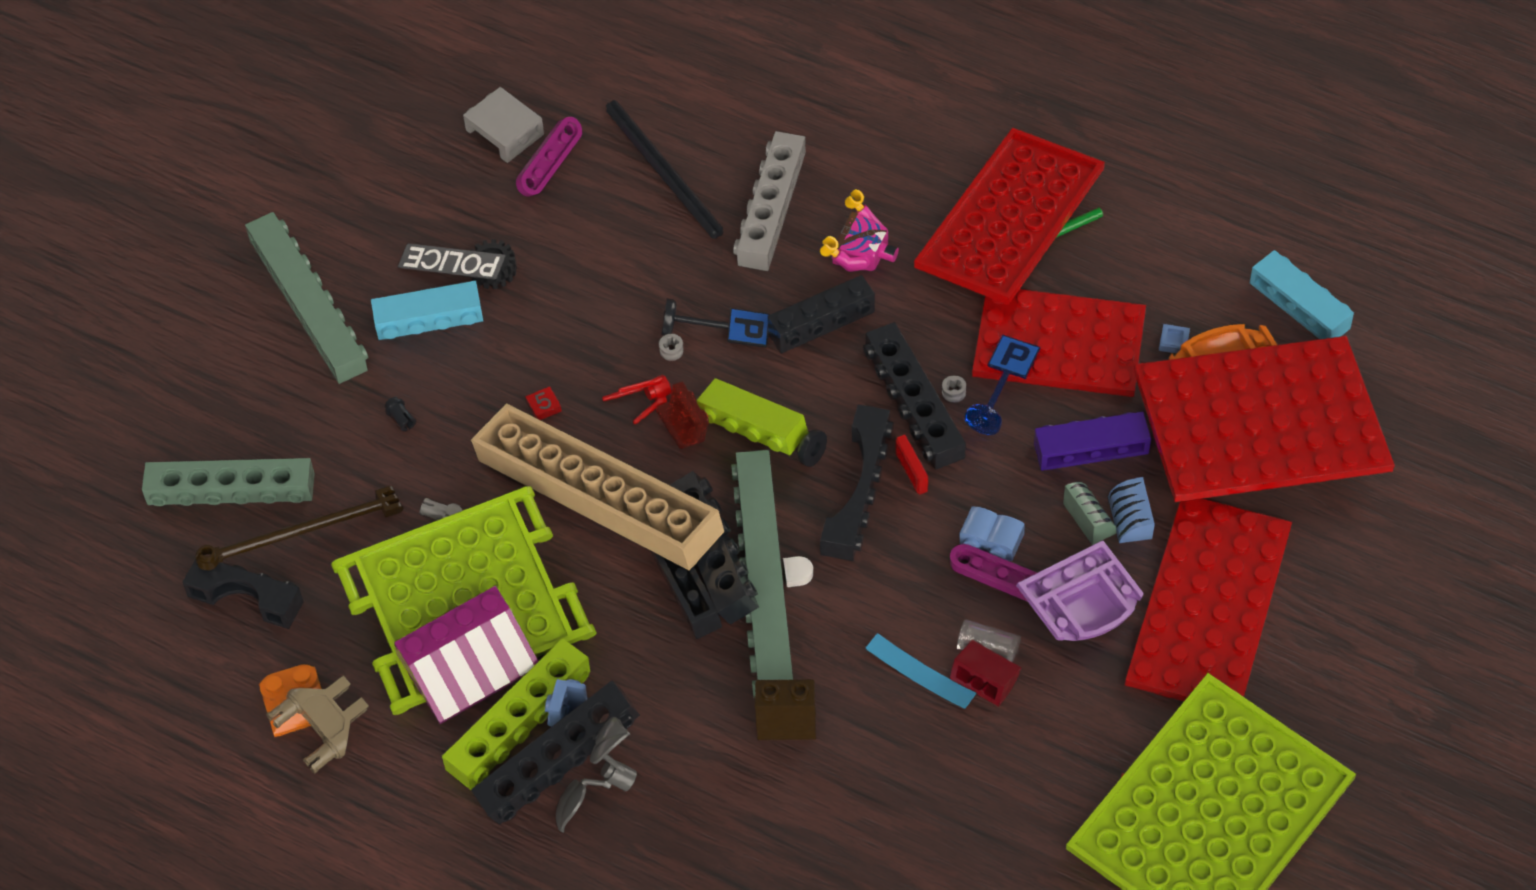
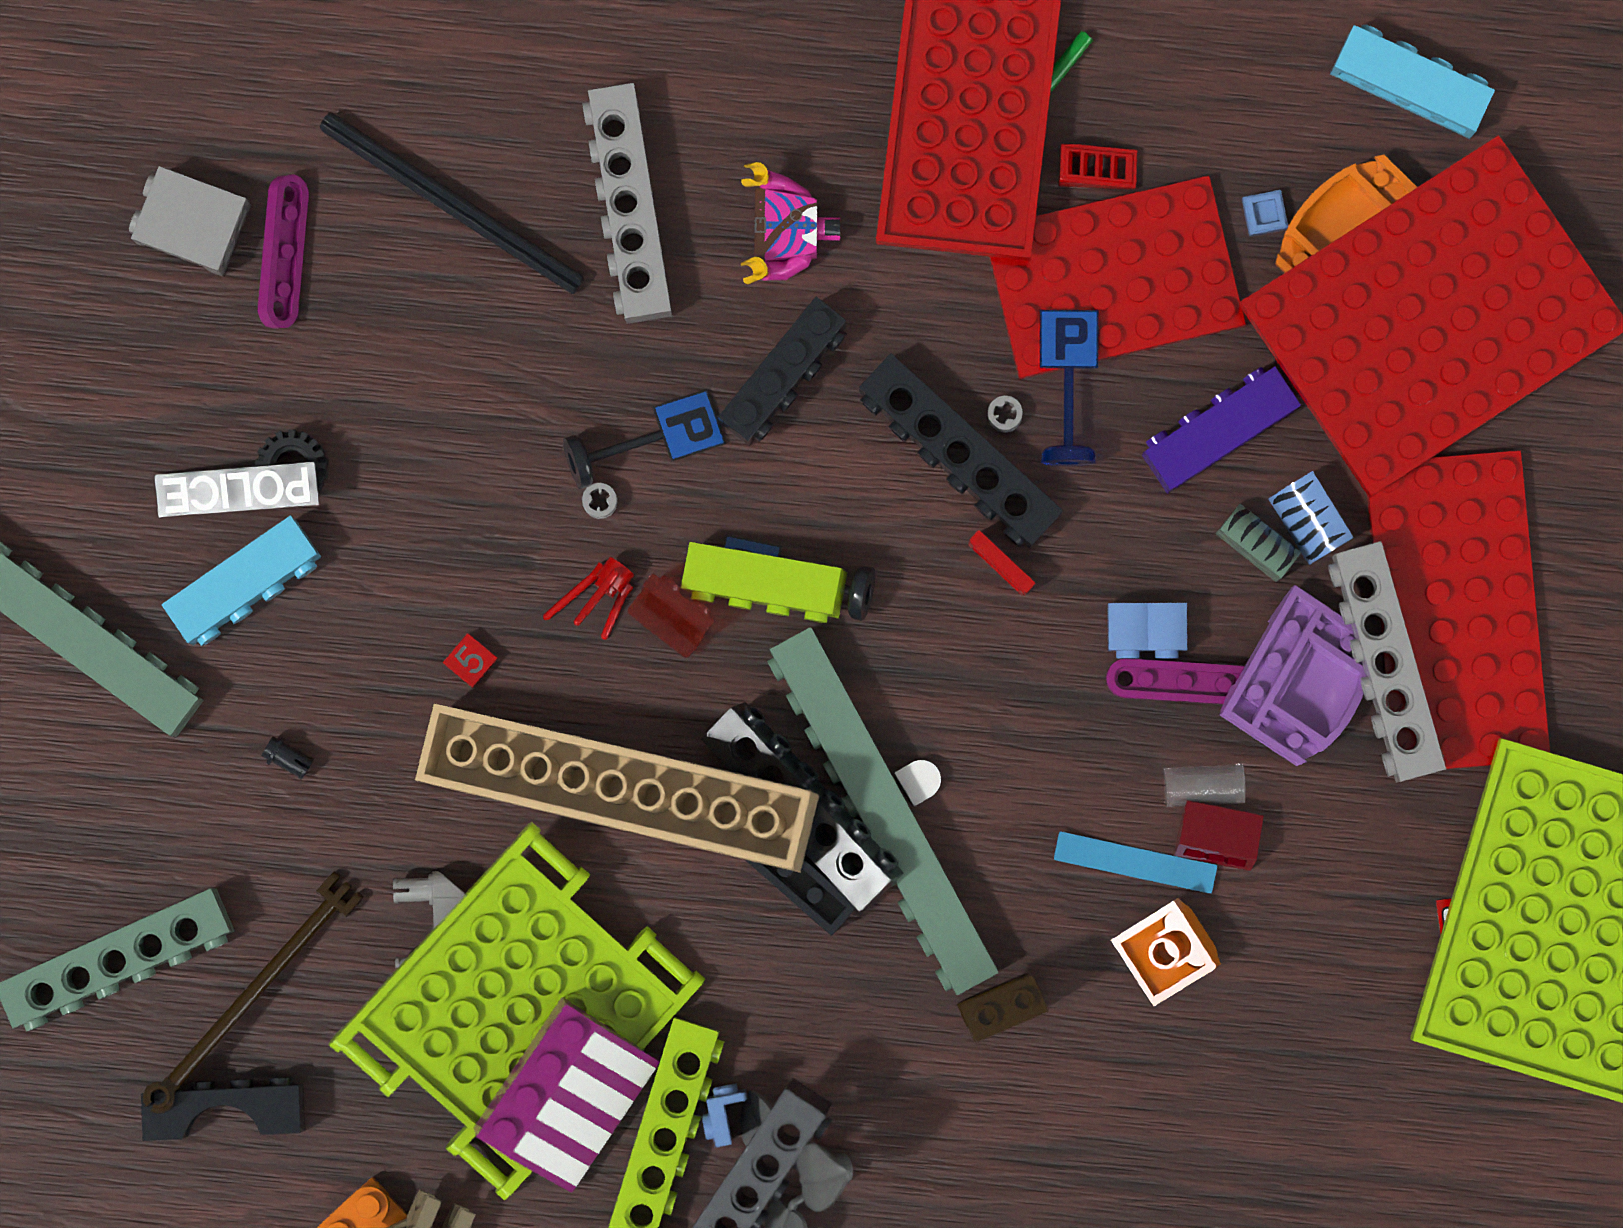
camera: 25 degrees left, 30 degrees up
black arch [820,404,894,561] -> none
none -> red slope [1058,144,1137,190]
none -> orange slope [1111,898,1221,1006]
none -> light grey brick [1328,541,1446,783]

